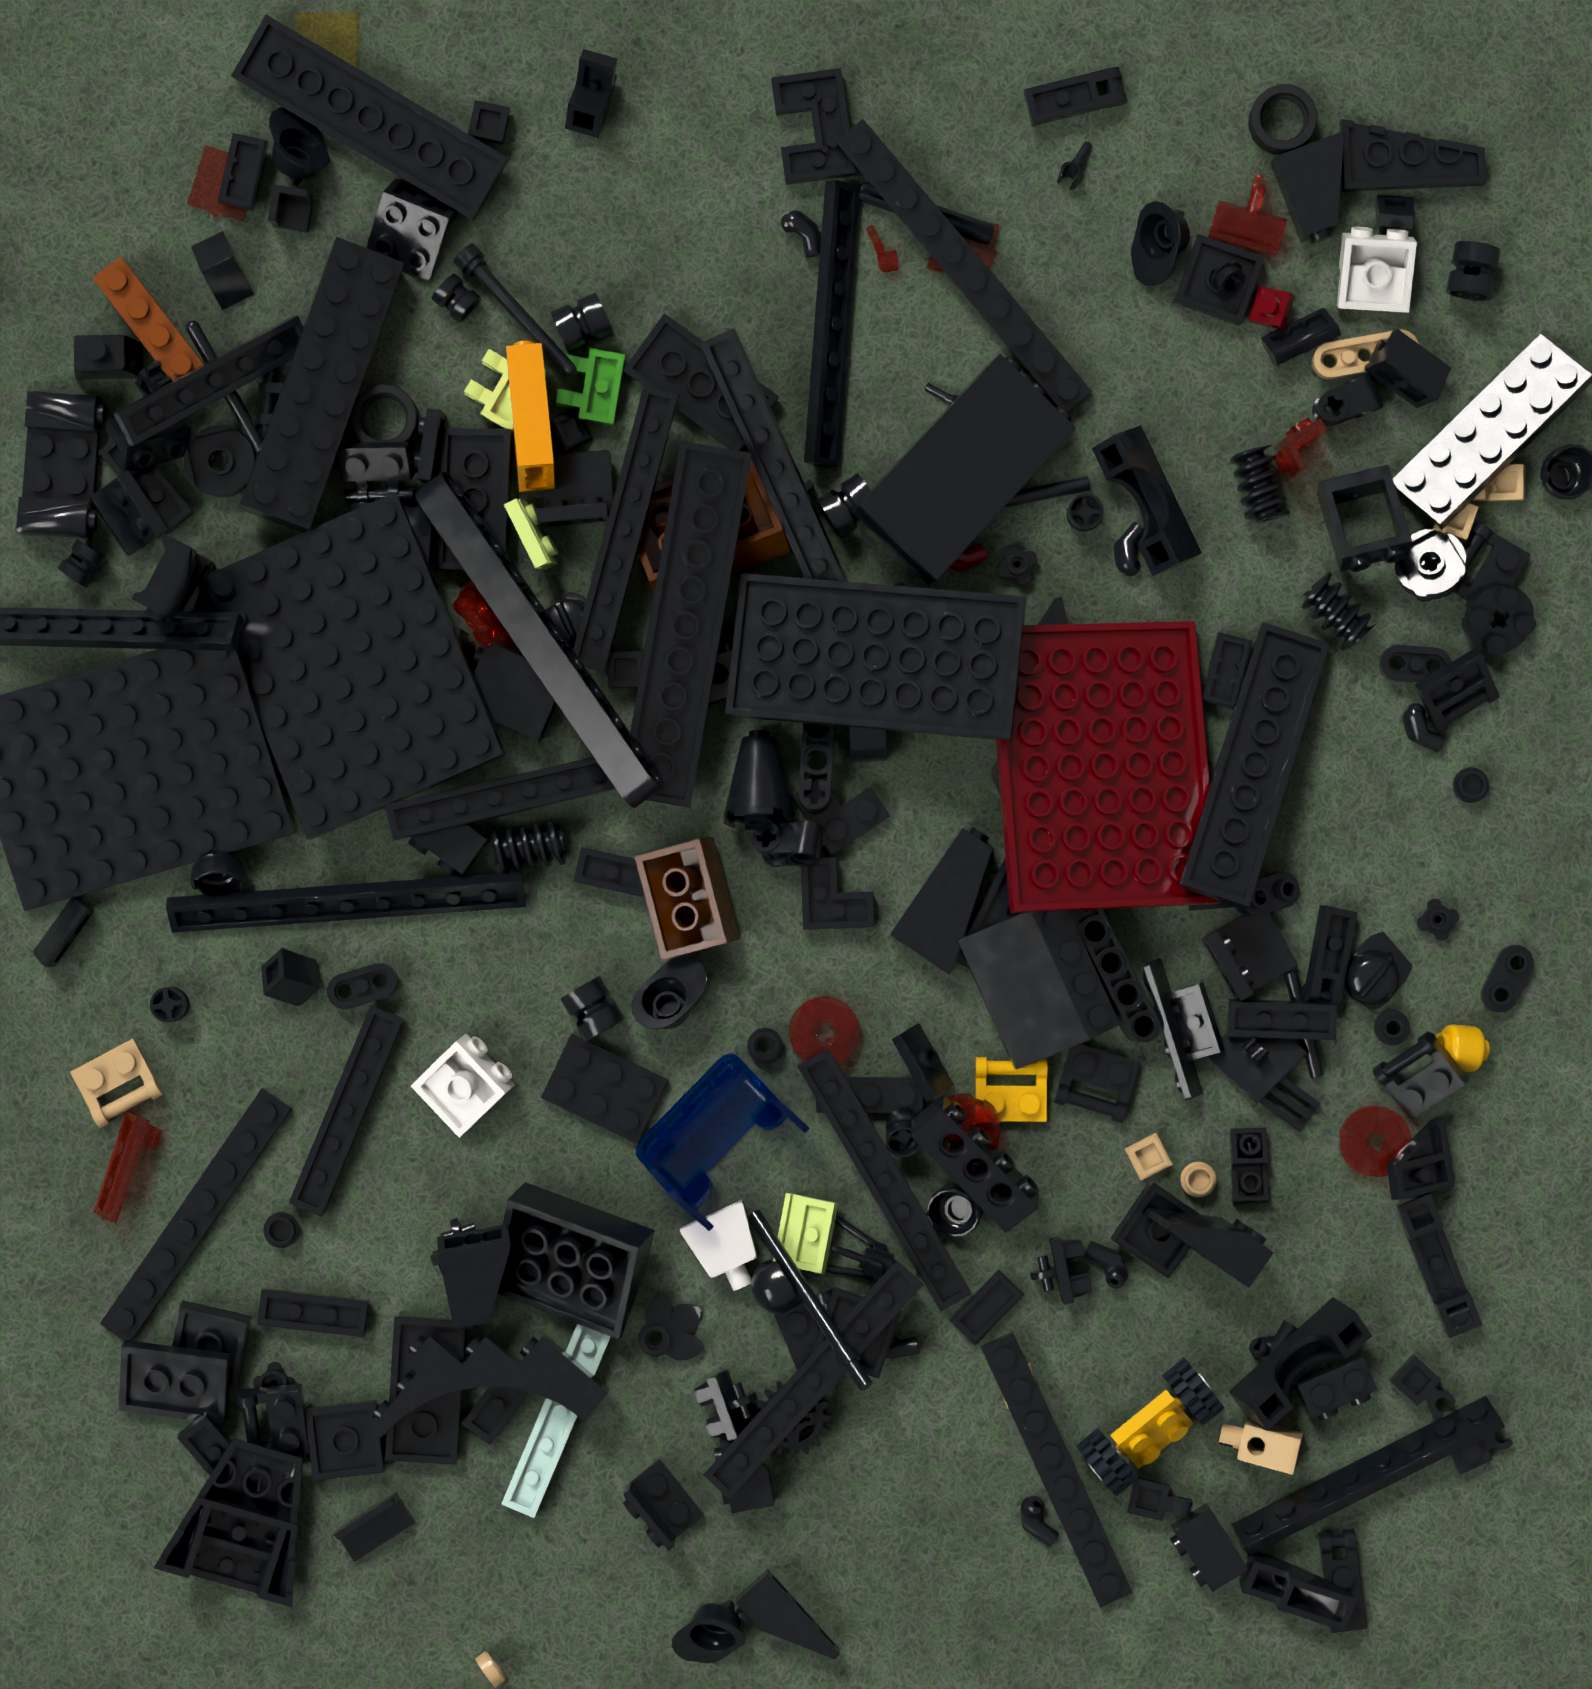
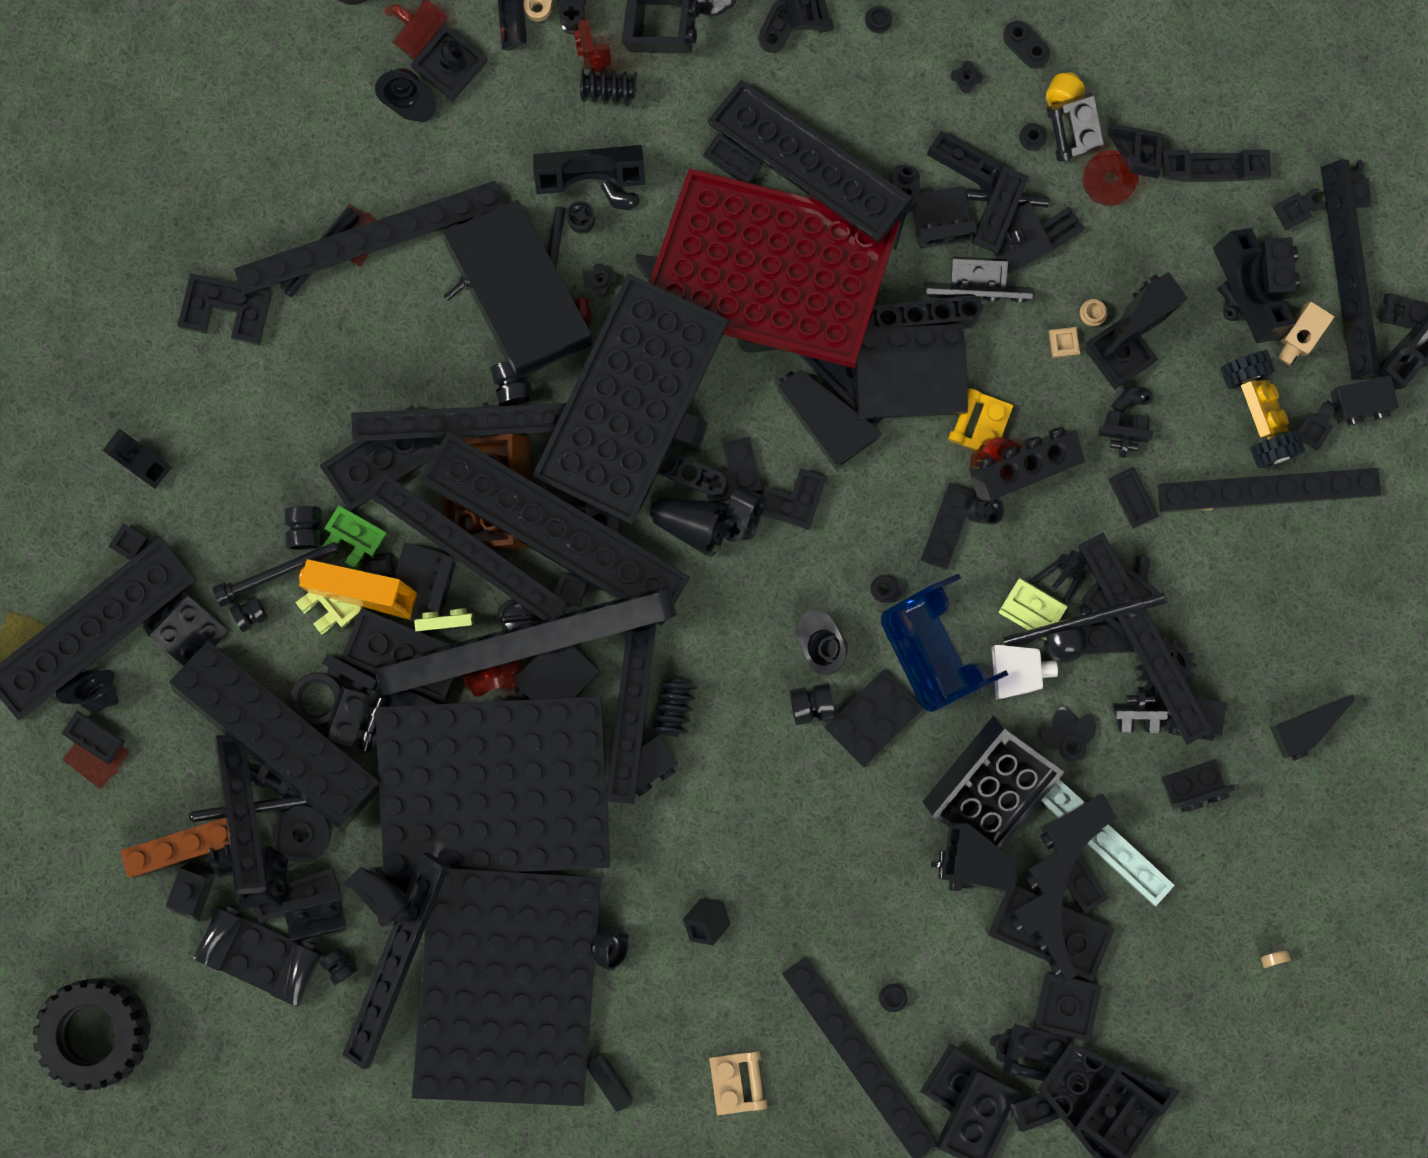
camera: 75 degrees left, 5 degrees down
clear red hinge [93,1111,162,1223] -> none
black wheel [150,987,189,1022] -> none
black plate [166,872,526,933] -> none
black slope [191,231,254,310] -> none
black plate [257,1288,369,1337] -> none
black panel [268,185,314,233] -> none
black plate [289,1005,405,1217] -> none
black plate [327,963,398,1009] -> none
black panel [332,1492,415,1562] -> none
white plate [411,1033,515,1138] -> none
black plate [573,847,644,897] -> none
reddish brown slope [634,837,740,960] -> none
black piece [672,1600,745,1664] -> none
black arm [781,210,821,258] -> none
clear red plate [789,996,860,1064] -> none
black plate [797,1047,972,1311] -> none
black plate [804,180,860,468] -> none
clear red hand [866,225,898,272] -> none
black plate [892,1023,954,1101] -> none
black hair [926,1184,983,1237] -> none
black arm [1020,1496,1059,1547] -> none
black plate [1023,67,1128,126] -> none
black plate [1054,1044,1140,1123] -> none
black hand [1057,141,1092,190] -> none
black slope [1230,1127,1269,1204] -> none
dark red plate [1248,286,1295,330] -> none
black piece [1301,571,1377,651] -> none
black piece [1343,932,1412,1011] -> none
black arm [1402,703,1445,753] -> none

